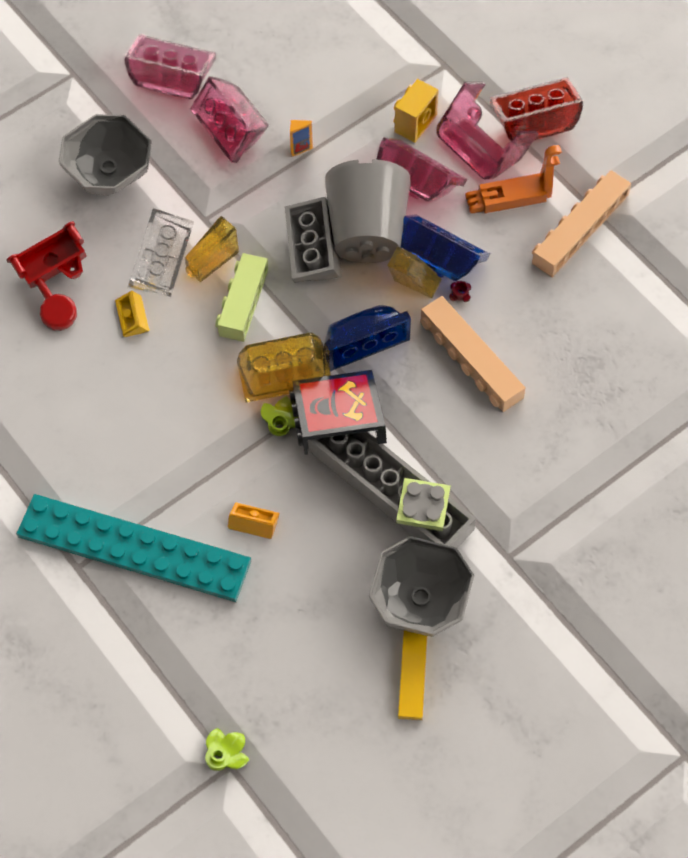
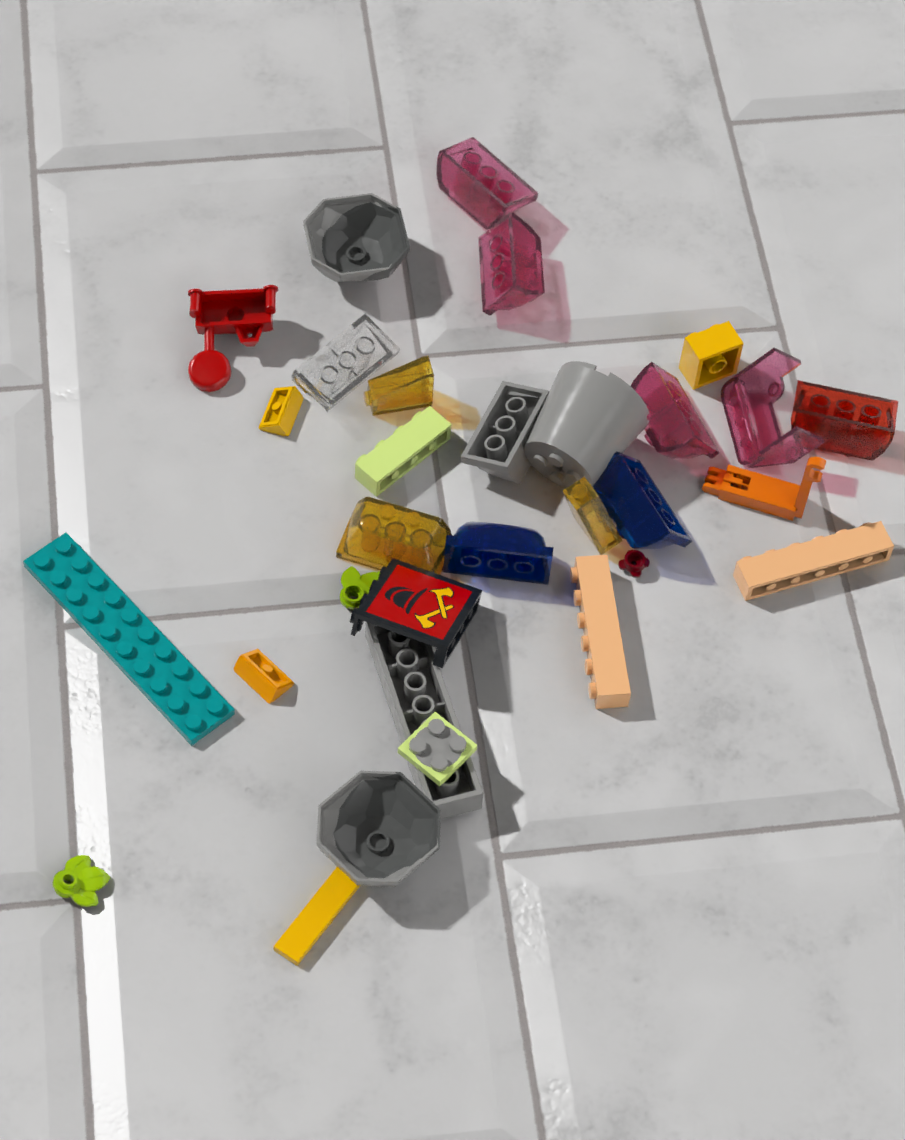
camera: 25 degrees right, 5 degrees down
slope [290,120,313,157] -> none

